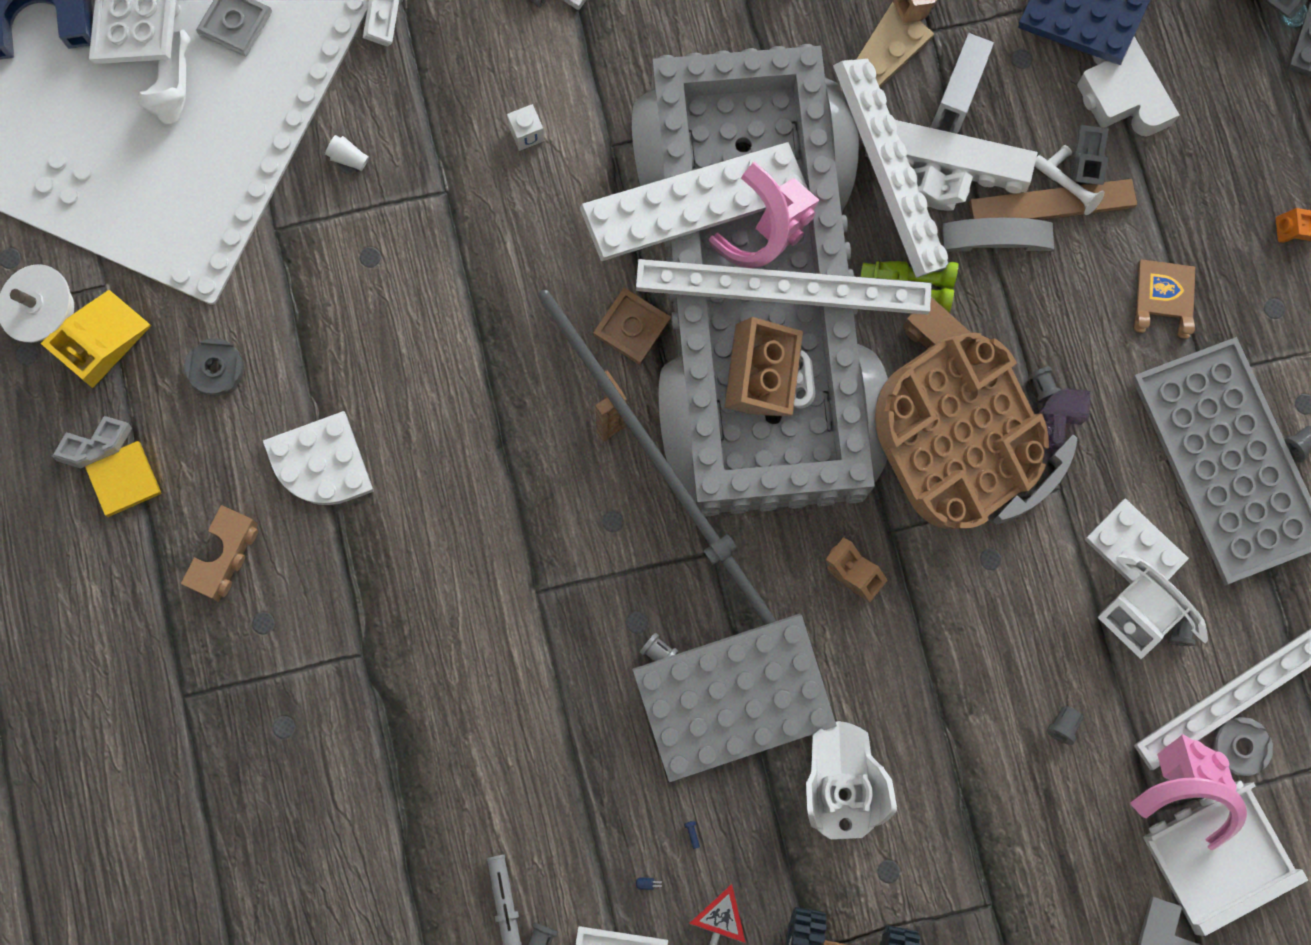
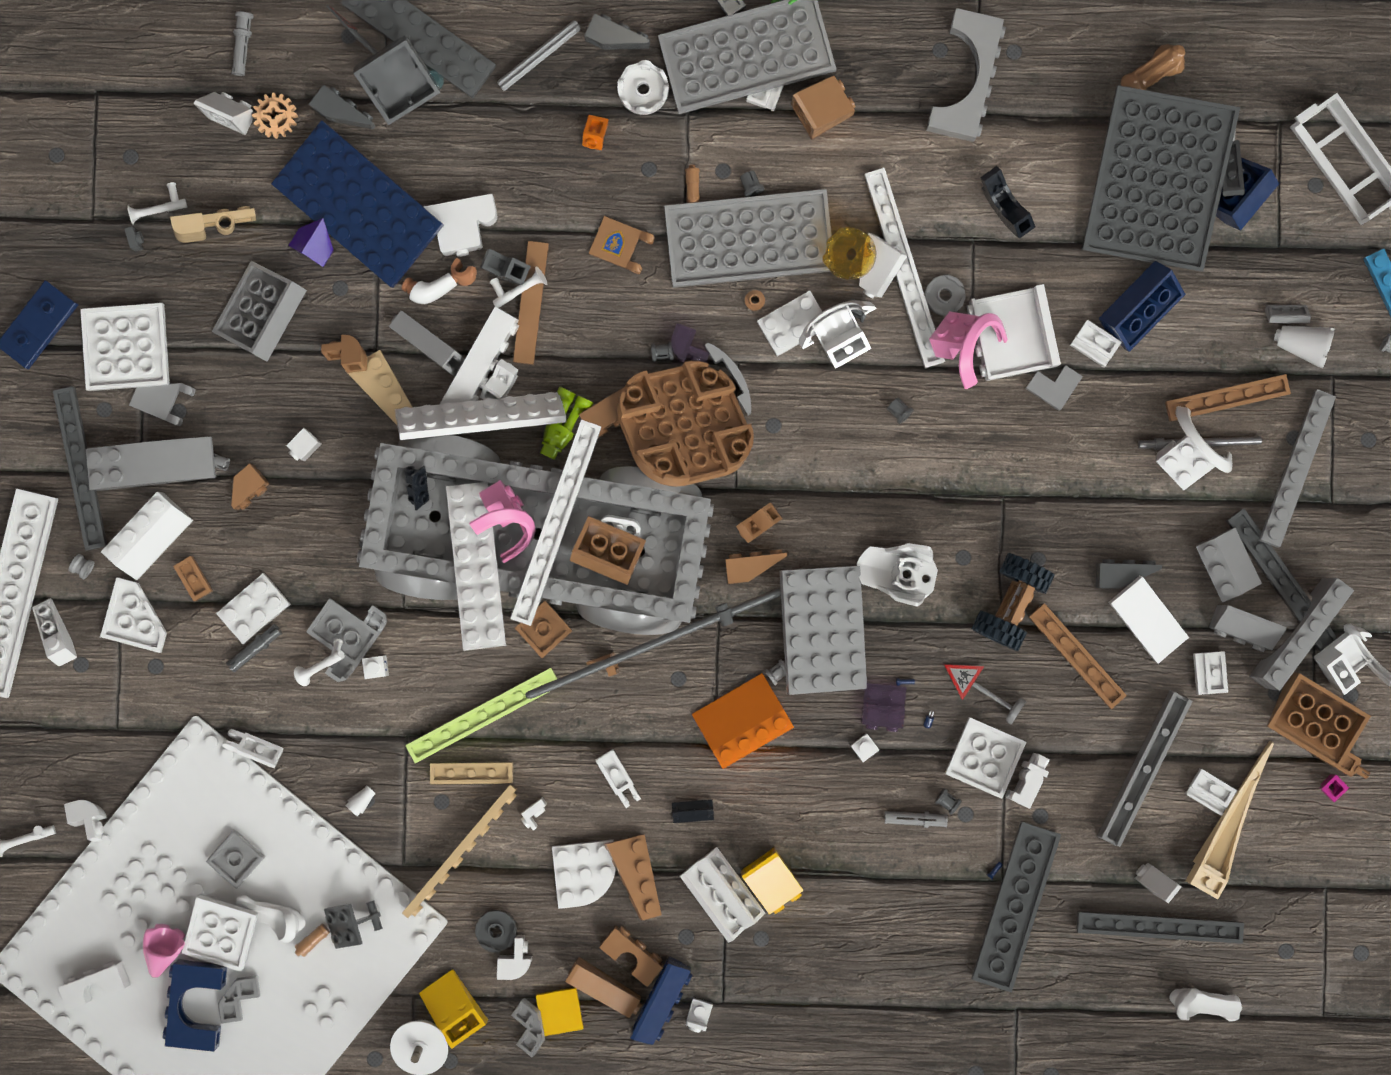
camera: 70 degrees left, 10 degrees up
light grey slope [942,218,1054,252] -> none
none -> light grey tile [218,975,260,1024]
none -> white piece [294,639,345,686]
none -> medium nougat piece [295,923,330,957]
none -> light grey piece [306,598,387,682]
none -> dark grey plate [324,900,383,949]
none -> piece [402,258,477,304]
none -> tan plate [402,784,517,918]
none -> black hinge [405,466,429,511]
none -> yellowish green plate [405,668,557,763]
none -> tan plate [430,762,513,784]
none -> white brick [497,935,532,980]
none -> white bracket [521,797,547,830]
none -> medium nougat slope [565,957,642,1018]
none -> white hinge [595,749,641,808]
none -> medium nougat wing [604,834,662,920]
none -> dark blue slope [630,956,693,1045]
none -> black hinge [672,799,714,823]
none -> white slope [680,847,765,943]
none -> medium nougat piece [685,165,700,203]
none -> white bracket [686,997,713,1032]
none -> orange slope [692,673,794,769]
none -> medium nougat slope [725,549,787,584]
none -> slope [741,847,803,914]
none -> medium nougat plate [745,290,765,311]
none -> clear yellow plate [823,227,877,280]
none -> white plate [850,733,879,762]
none -> white slope [859,233,907,298]
none -> clear purple plate [861,683,907,732]

